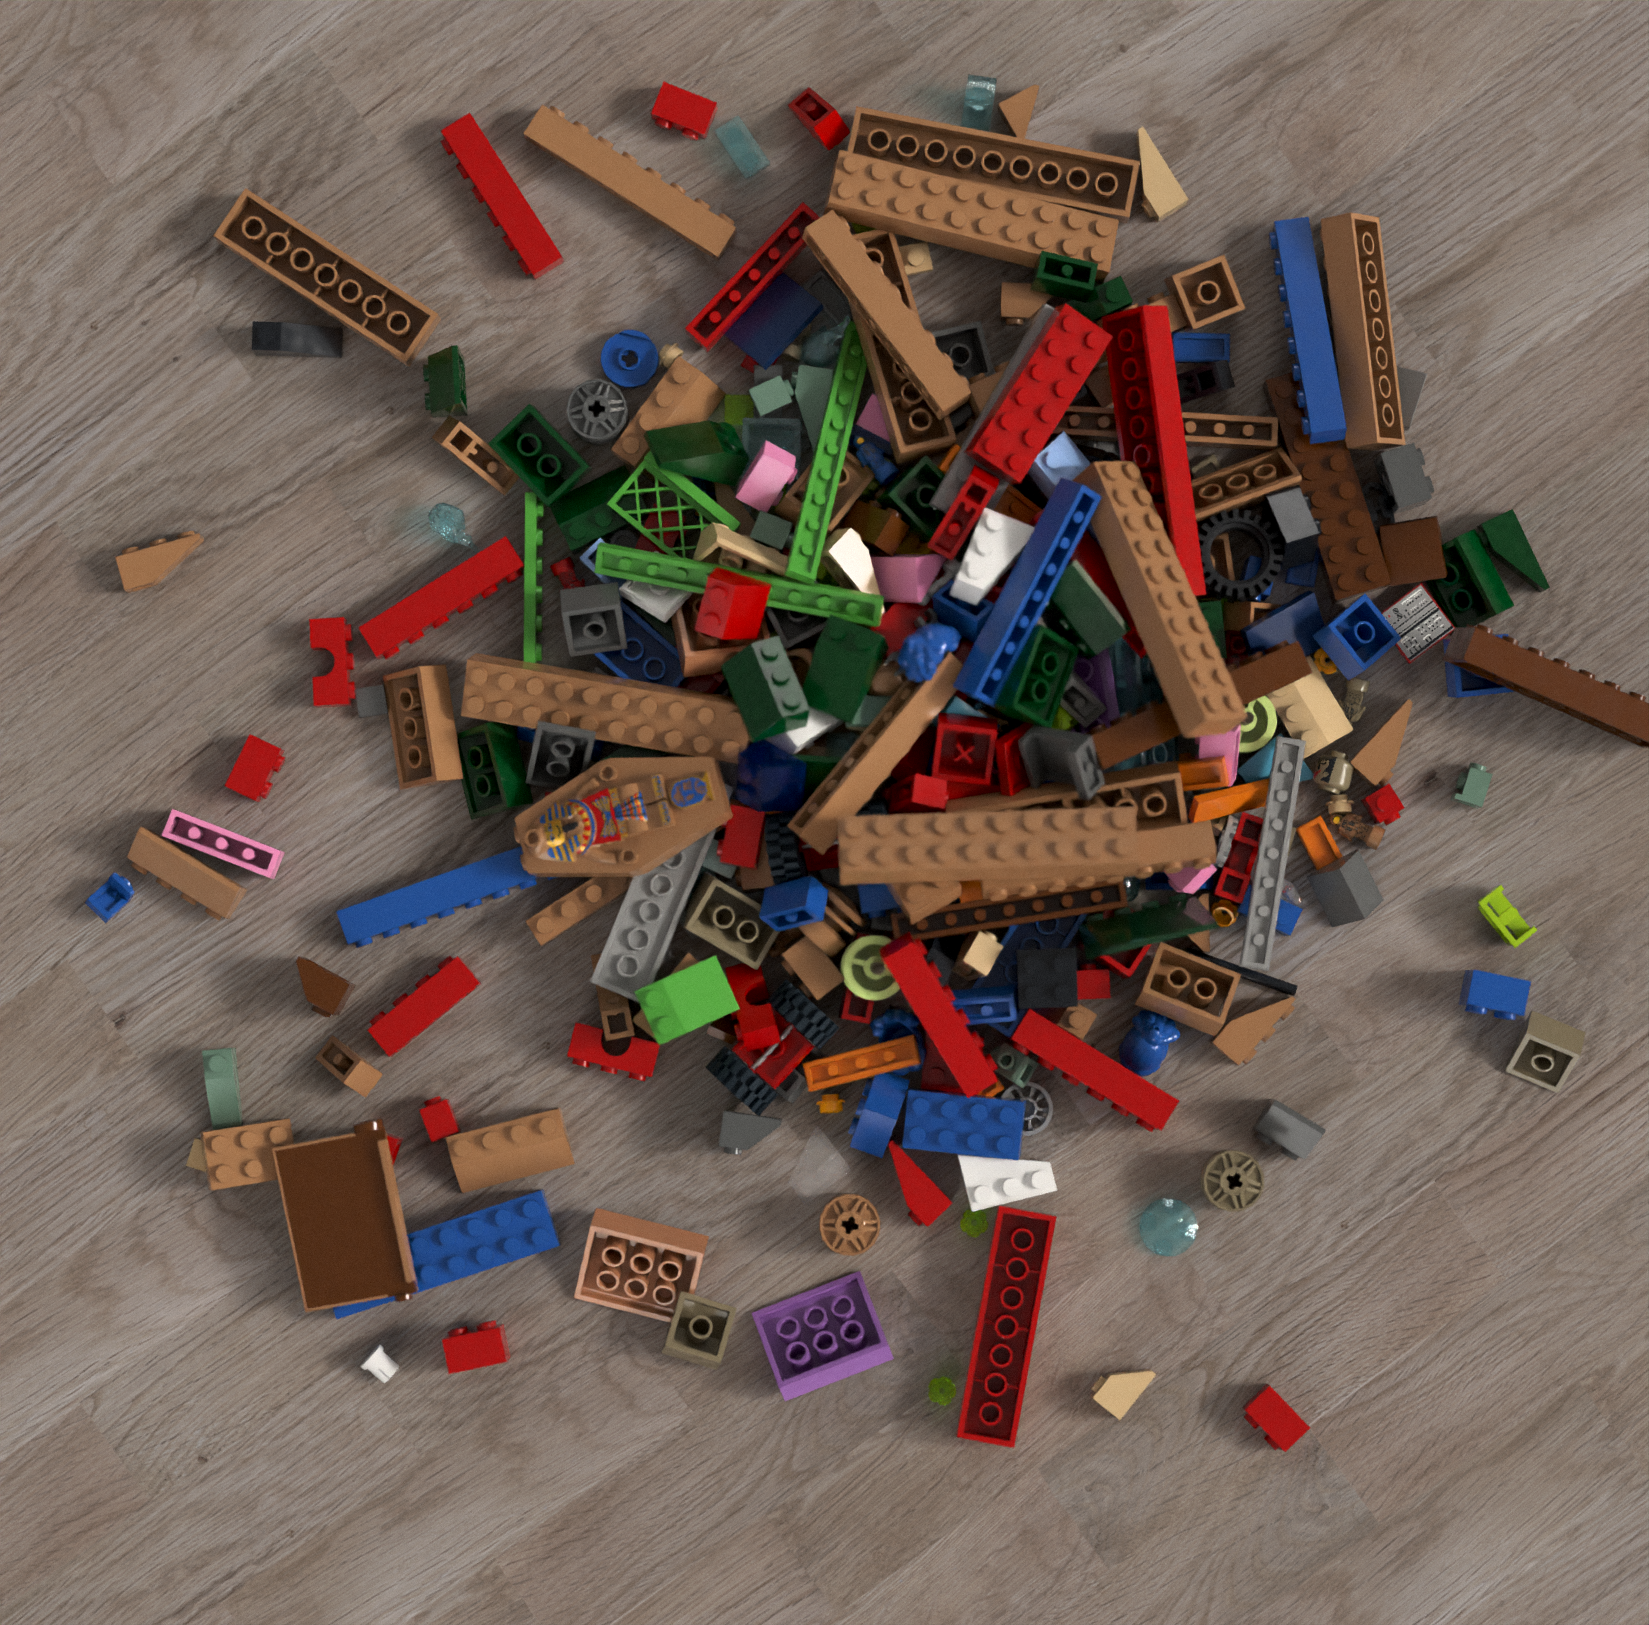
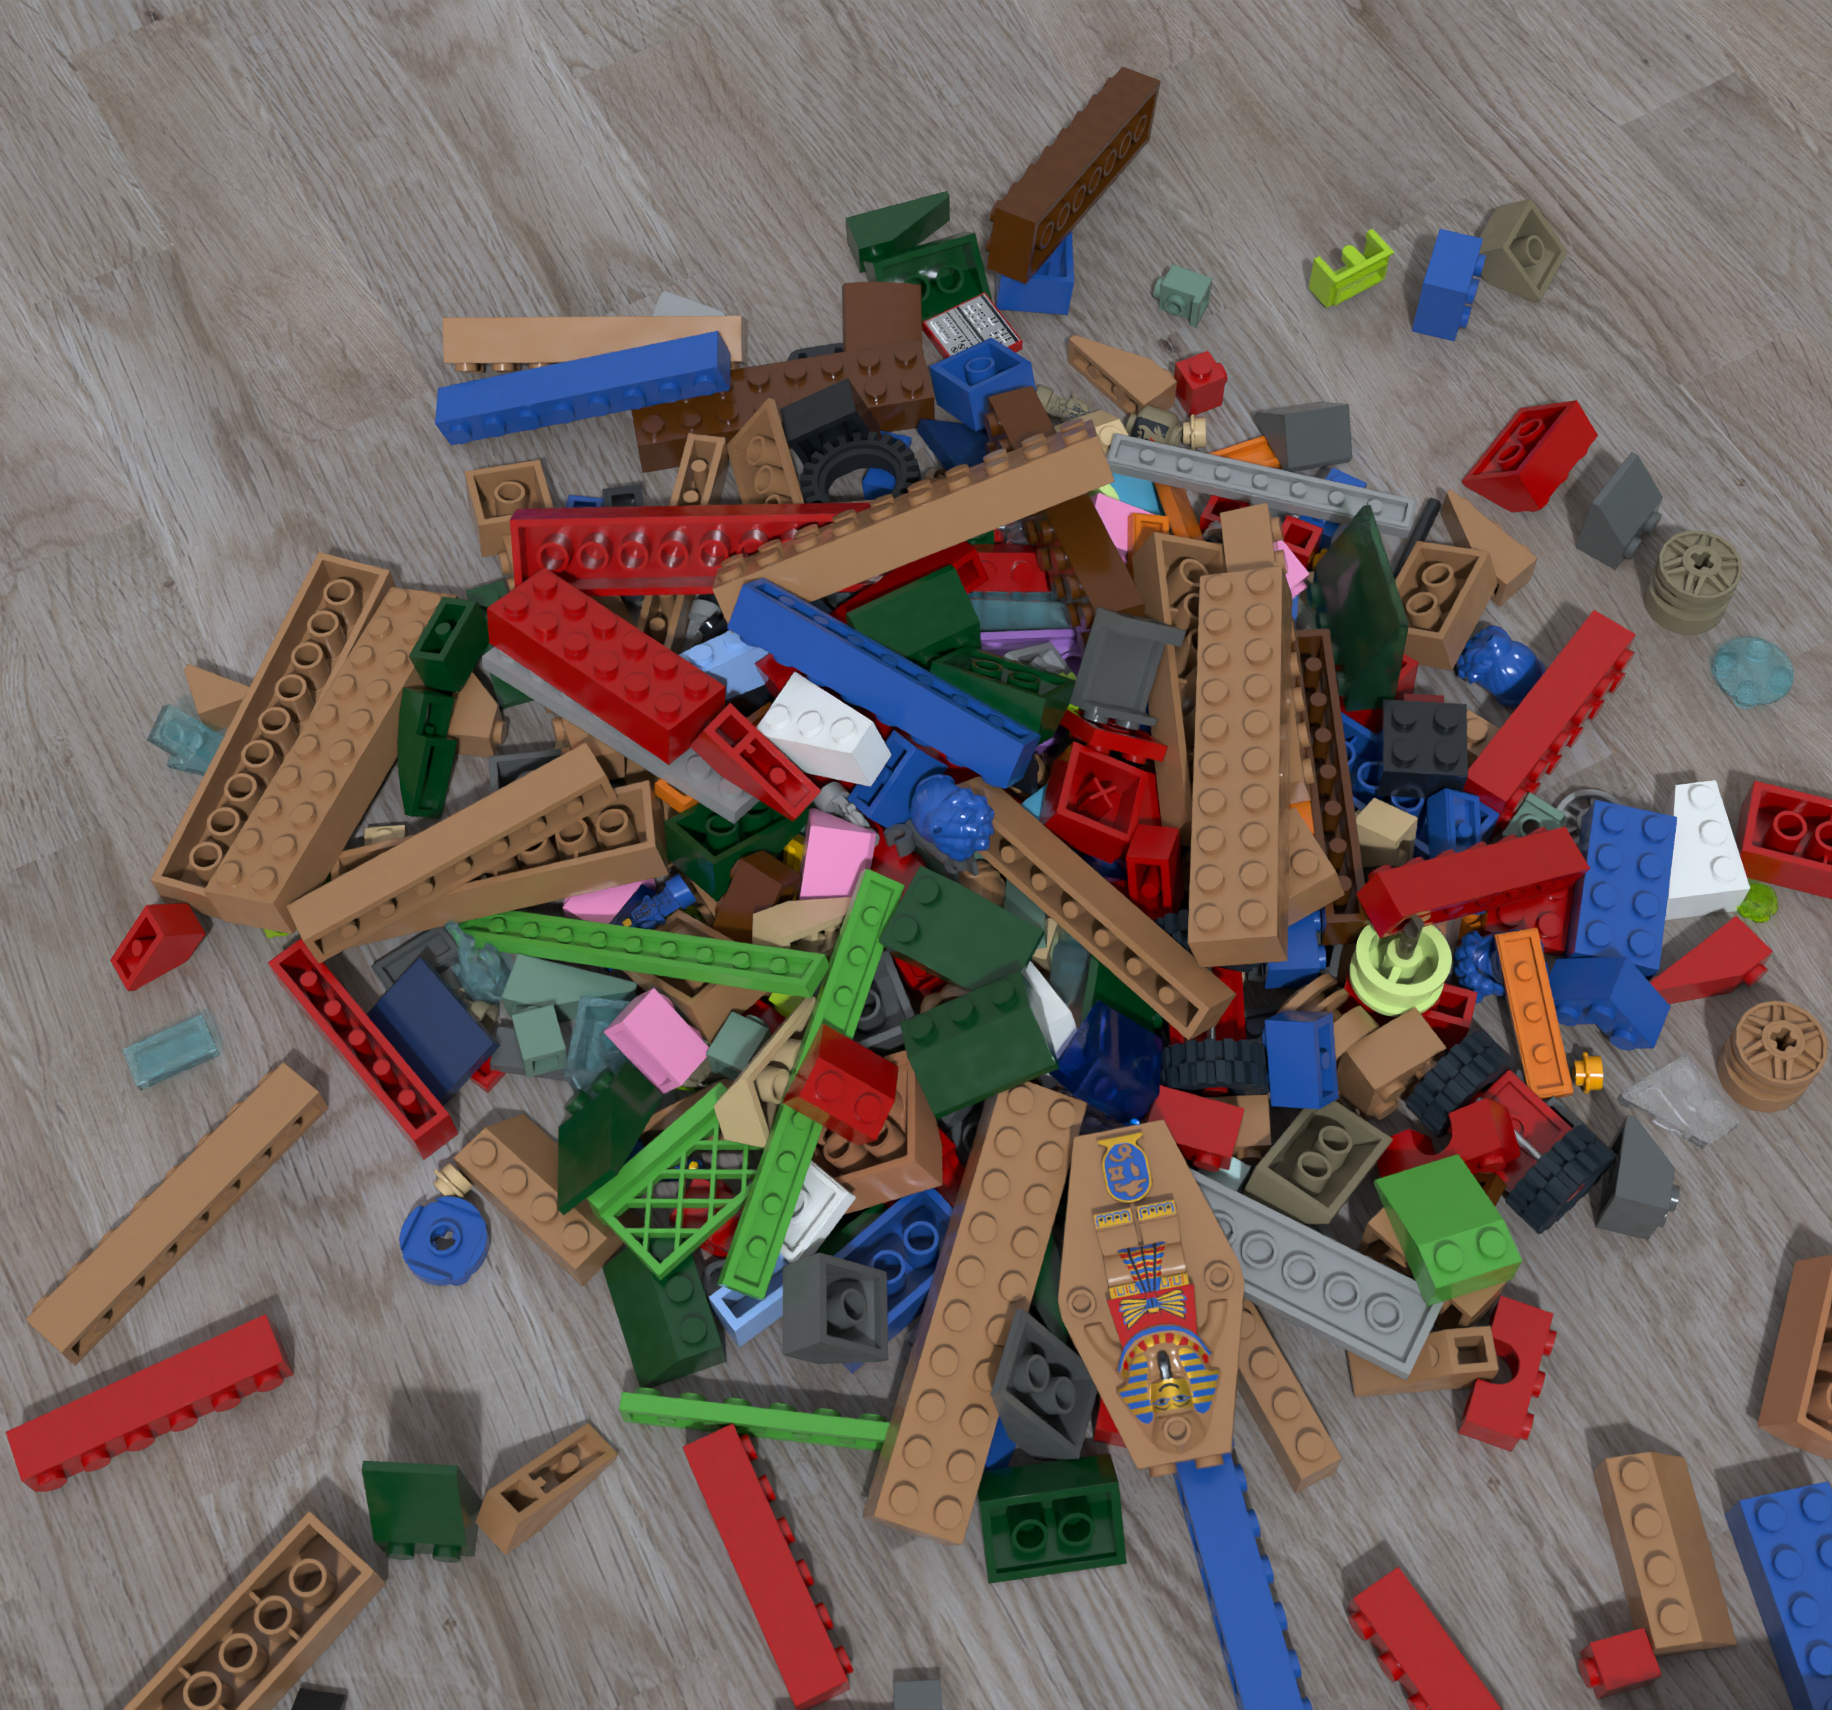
camera: 80 degrees left, 25 degrees down
medium nougat slope [383,664,463,790] -> none
clear light blue piece [428,503,480,555] -> none
dark green slope [488,403,593,507] -> none
red piece [550,556,585,593] -> none
dark grey wheel [566,379,629,446] -> none
red brick [651,81,718,141] -> none
clear neon green plate [724,395,754,425] -> none
tan slope [1136,127,1189,222] -> none
medium nougat piece [1330,813,1386,850] -> none
dark grey brick [1374,443,1434,514] -> none
none -> dark green slope [397,687,457,818]
none -> red slope [1462,400,1598,513]

